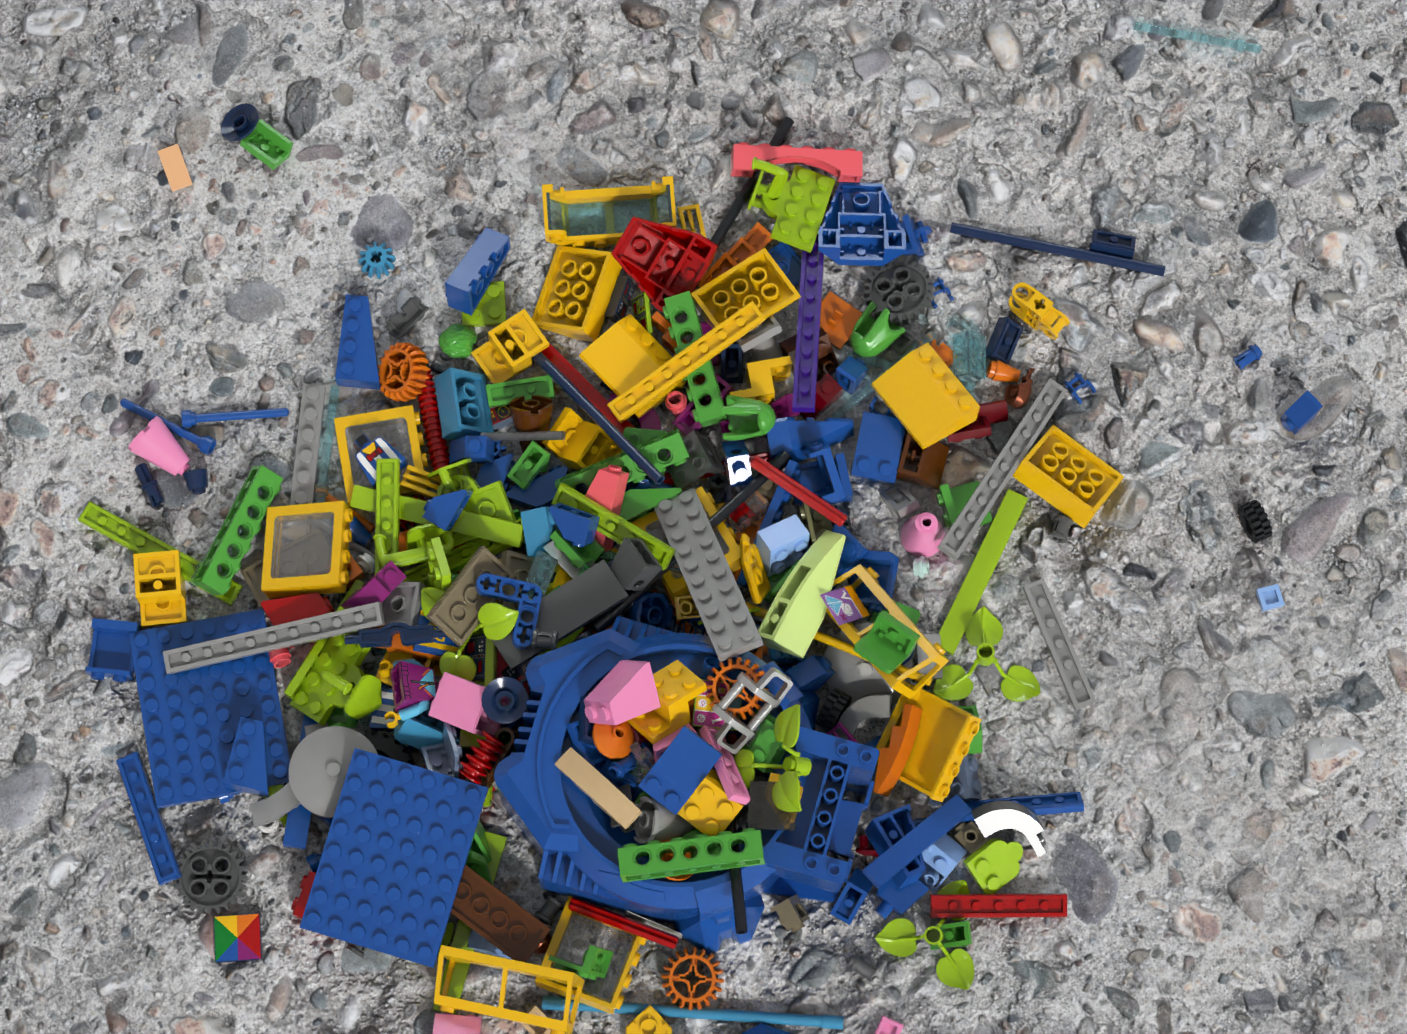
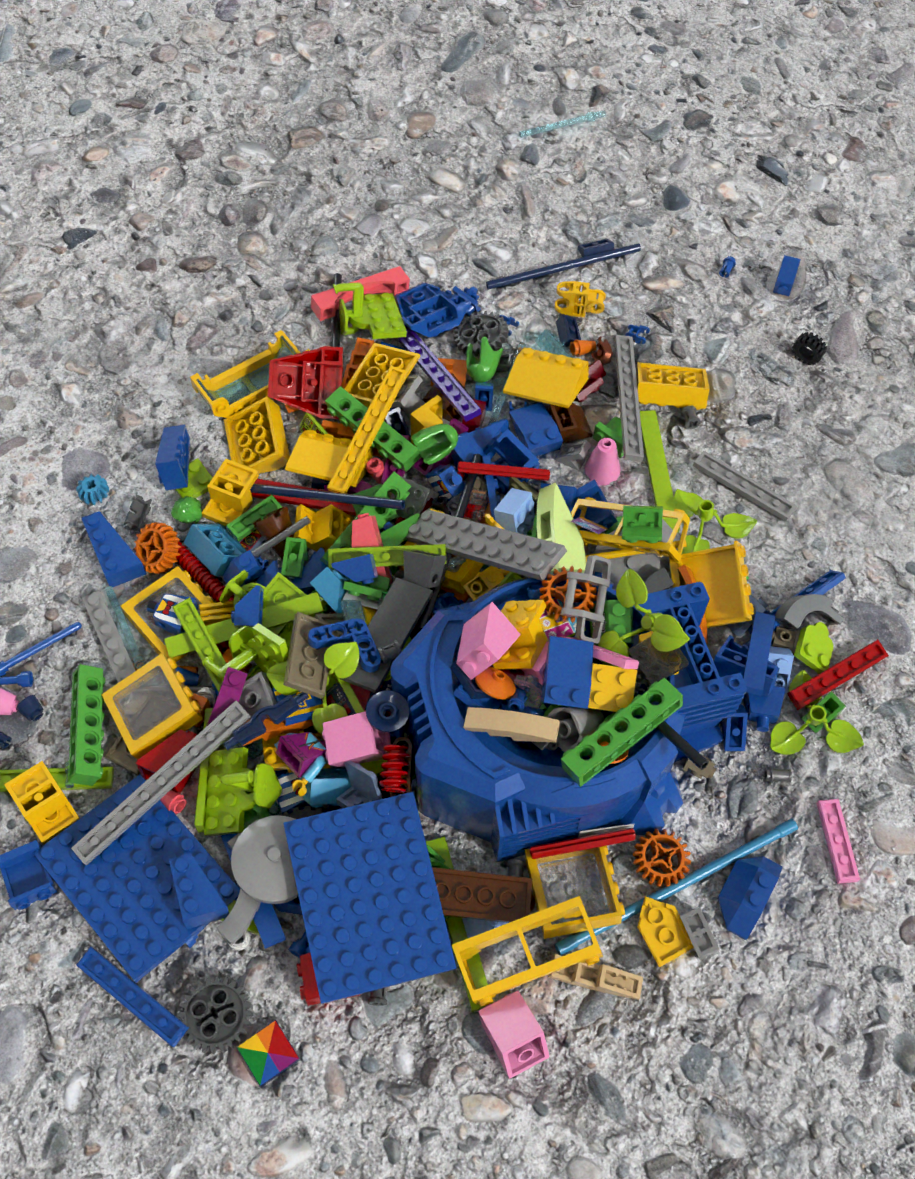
camera: 30 degrees left, 15 degrees down
bright green bracket [548,945,614,981] -> none
slope [604,276,635,323] -> none
light aqua plate [913,556,929,578] -> none
light blue plate [1255,584,1285,612] -> none

